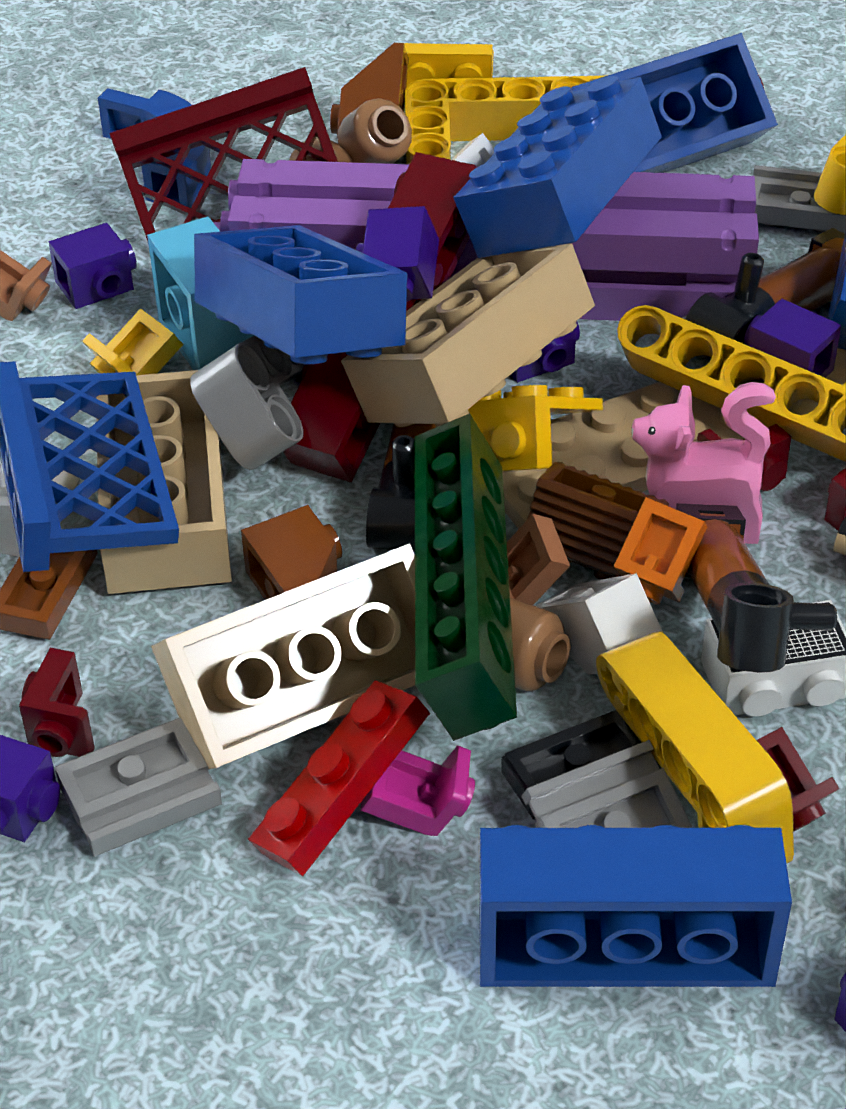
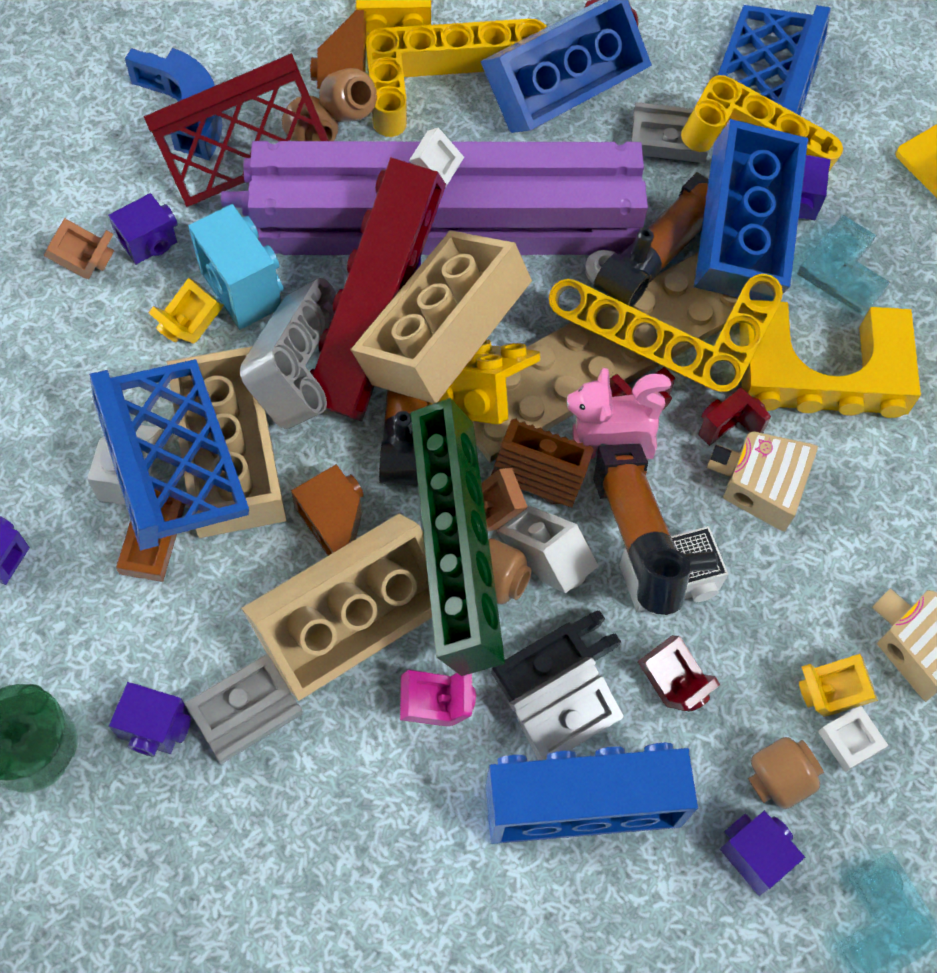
camera: 10 degrees left, 20 degrees up
dark red bracket [19,647,95,757] -> none
blue brick [194,225,407,364] -> none
red plate [248,680,430,877] -> none
dark purple brick [356,206,439,302] -> none
blue brick [453,76,662,258] -> none
yellow beam [596,631,794,864] -> none
orange bracket [614,497,707,605] -> none
dark purple brick [744,299,841,380] -> none

